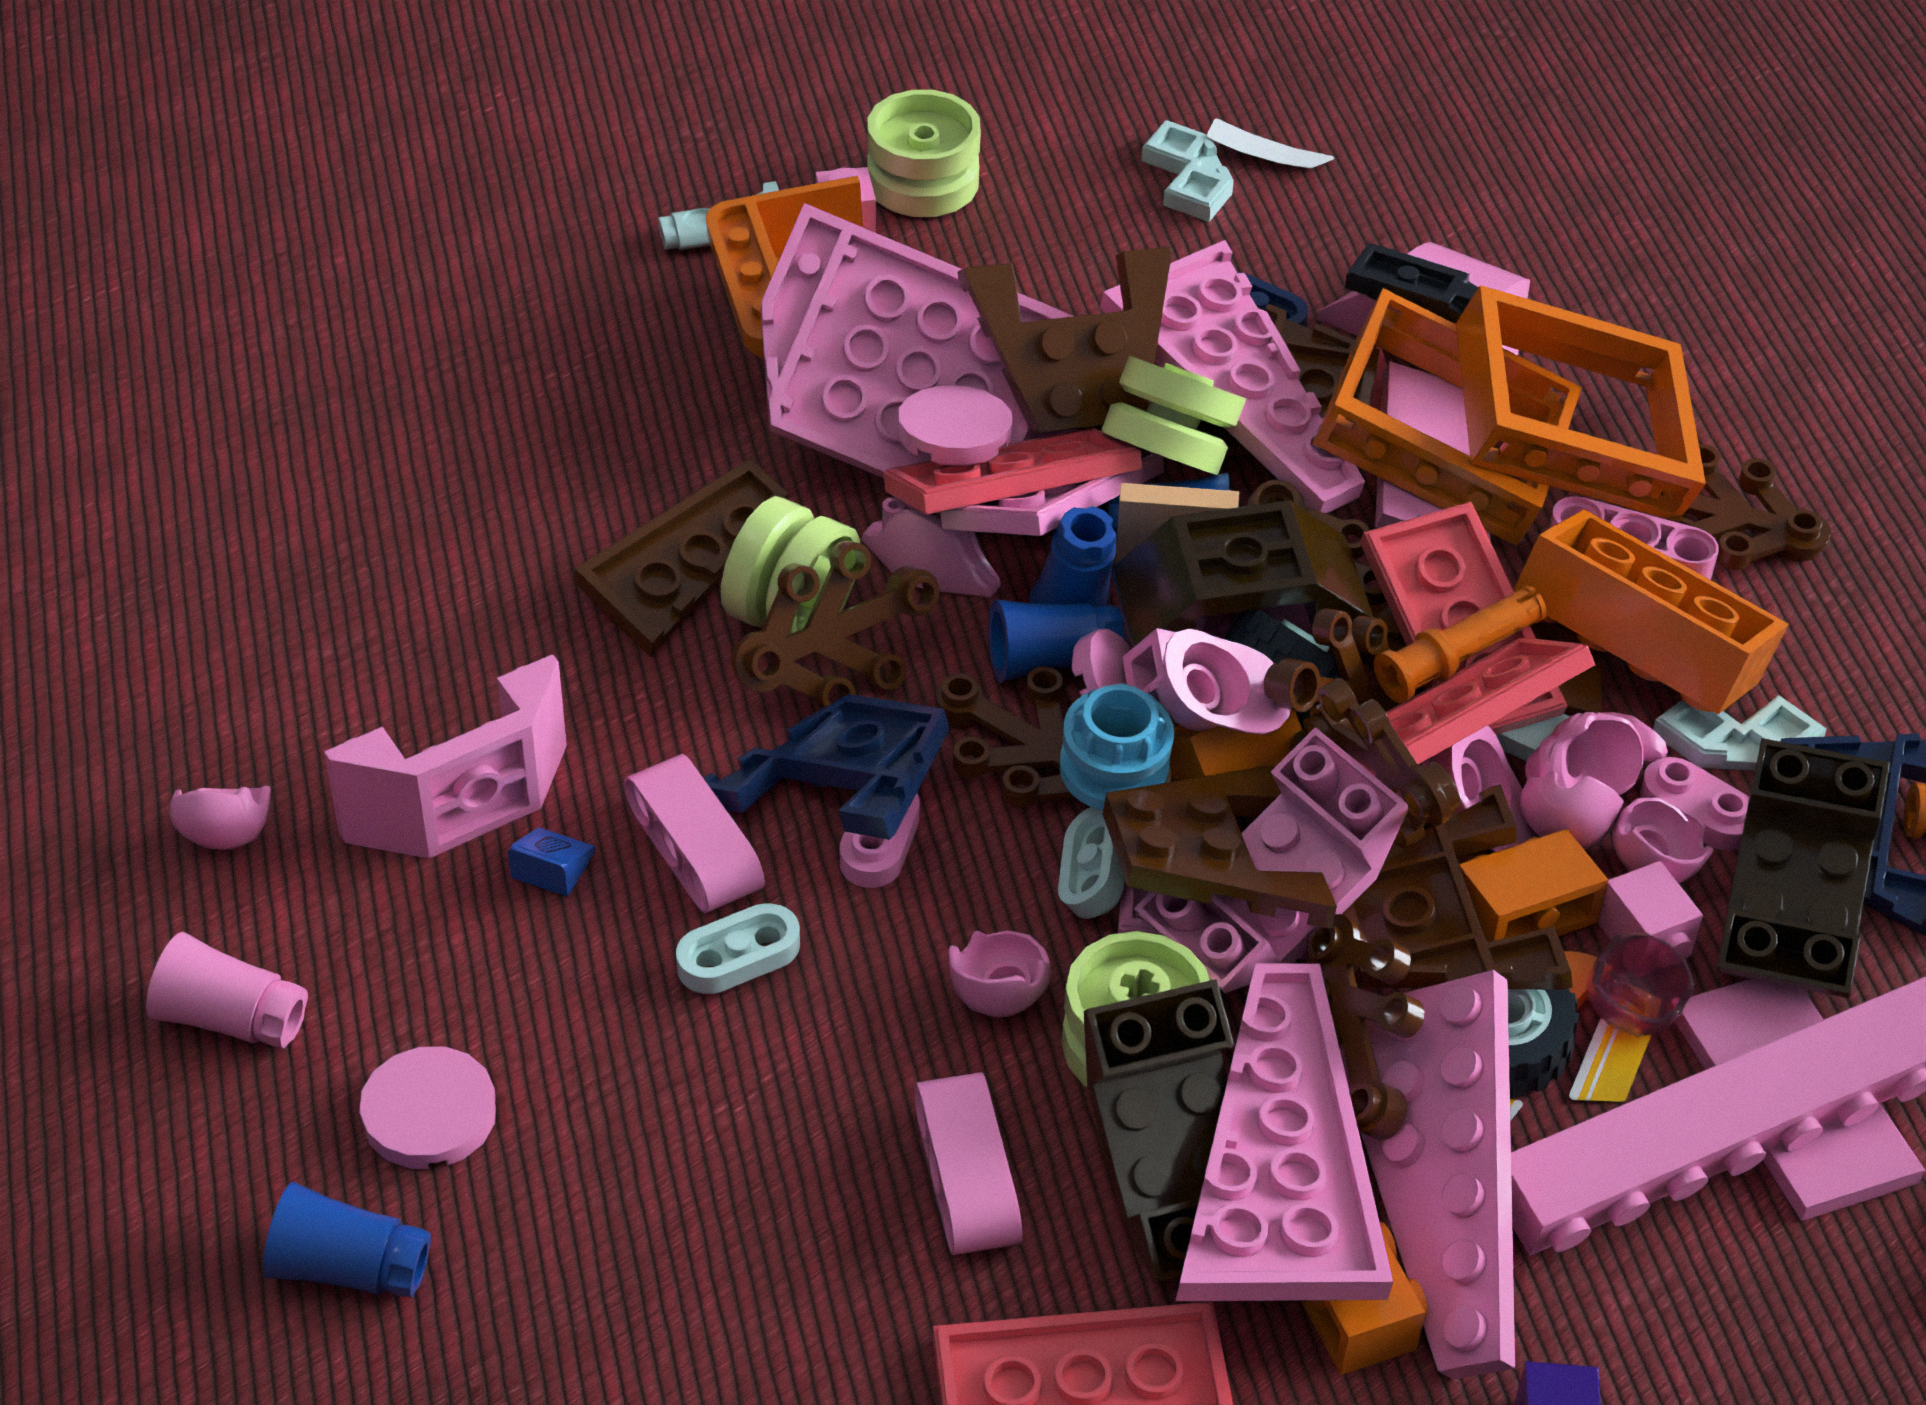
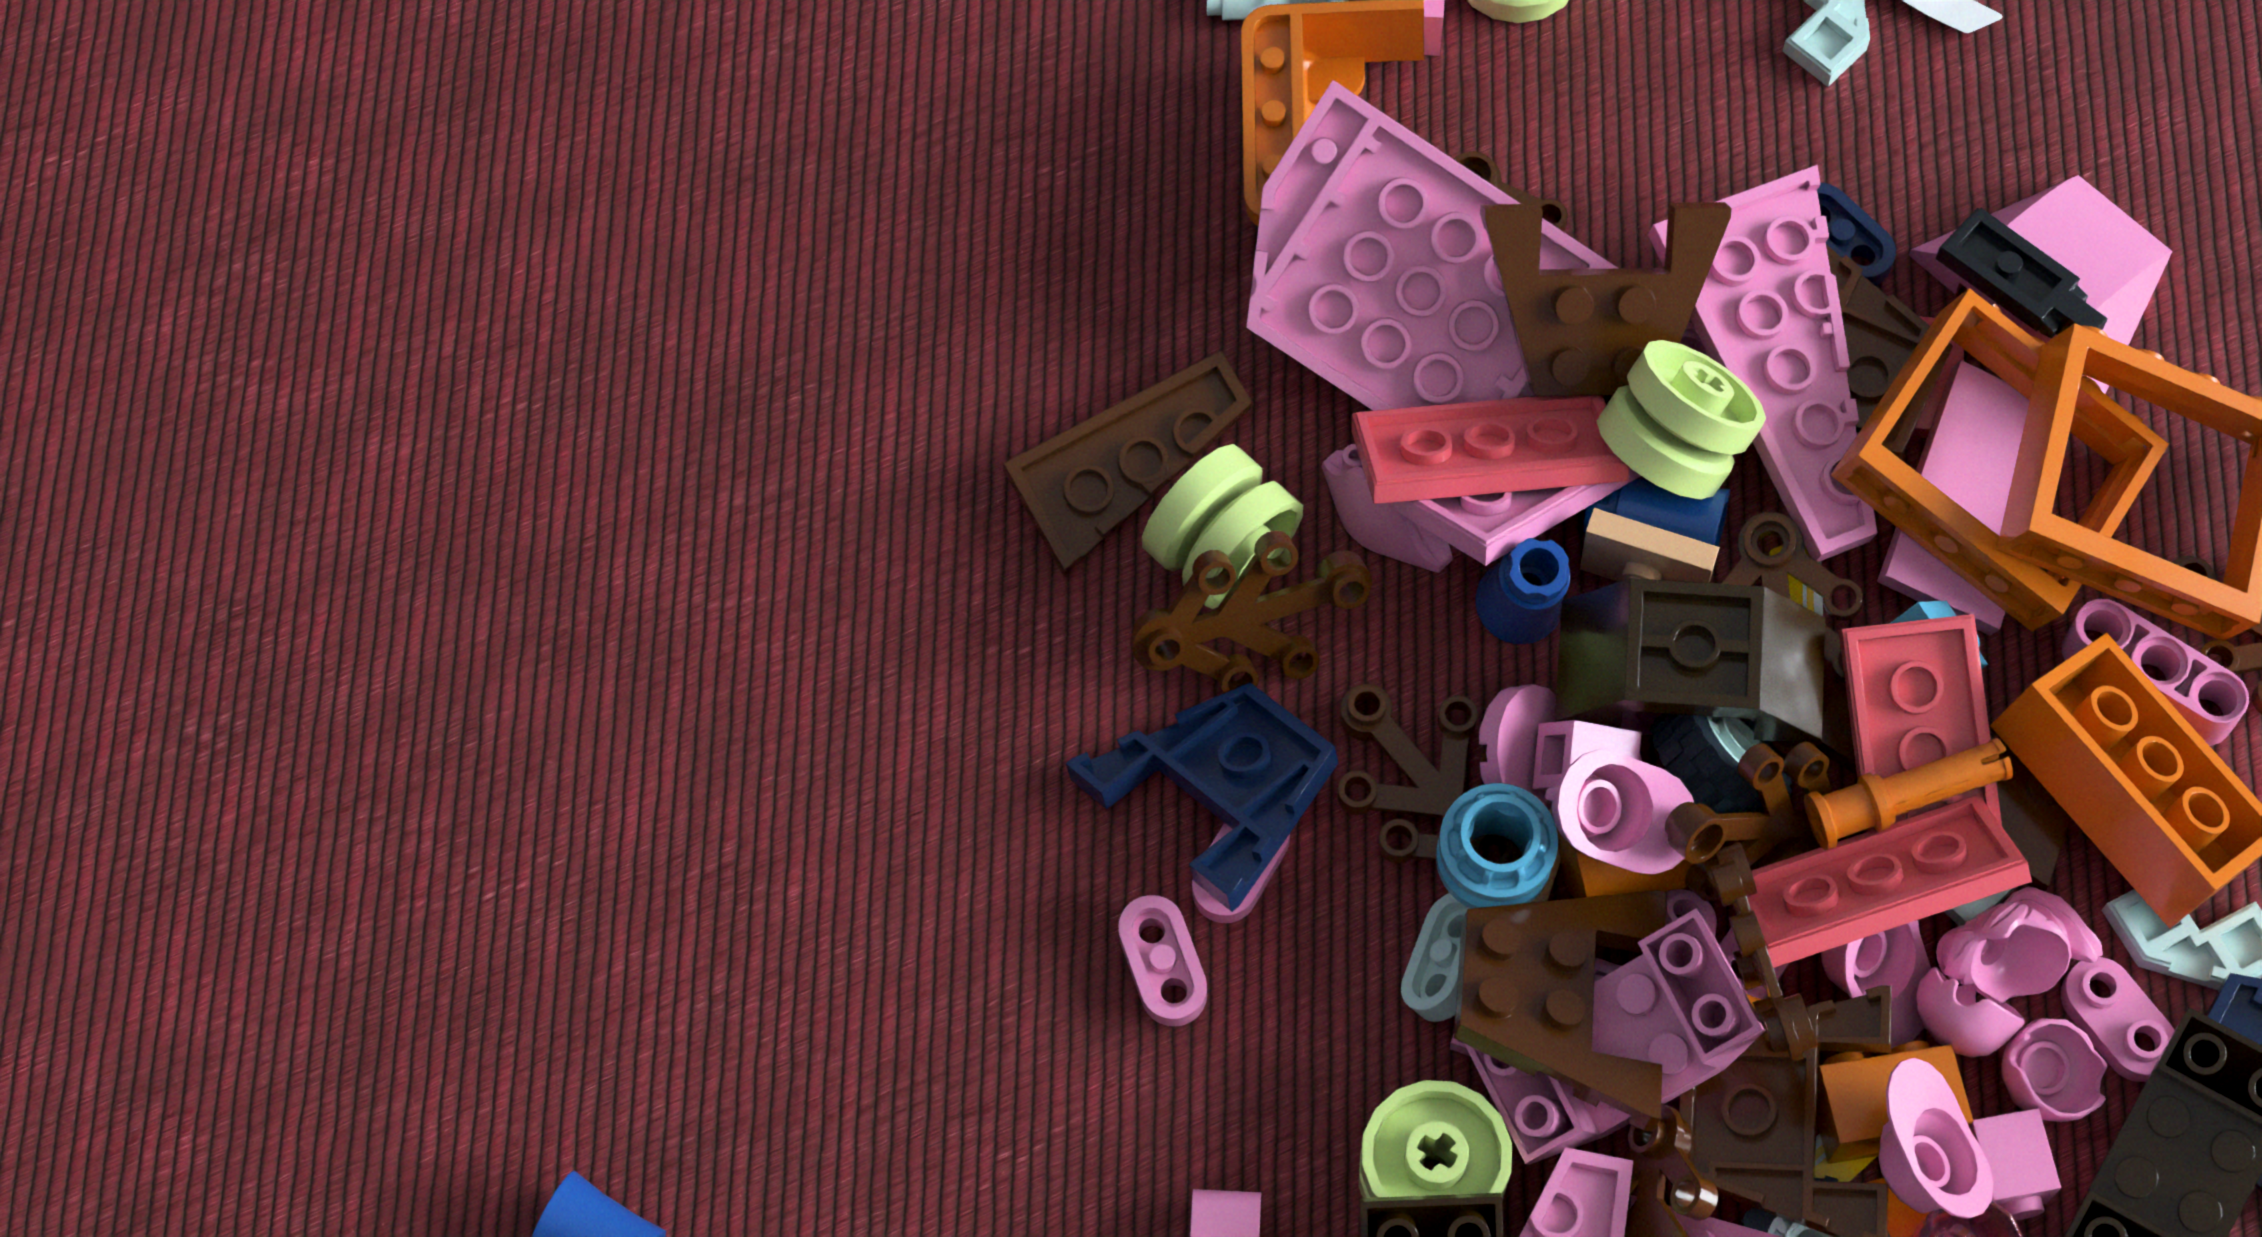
camera: 20 degrees right, 20 degrees up
bright pink plant [146,932,308,1049] -> none
bright pink hair [169,786,271,850] -> none
bright pink slope [324,654,567,858] -> none
bright pink tile [359,1046,496,1169] -> none
blue slope [508,827,596,897] -> none
bright pink beam [624,754,765,913] -> none
light aqua plate [676,903,800,994] -> none
bright pink tile [898,385,1012,466] -> none
bright pink hair [948,930,1051,1018] -> none
blue plant [988,599,1125,683] -> none
none -> bright pink plate [1118,895,1207,1026]
none -> bright pink piece [1878,1058,1994,1219]

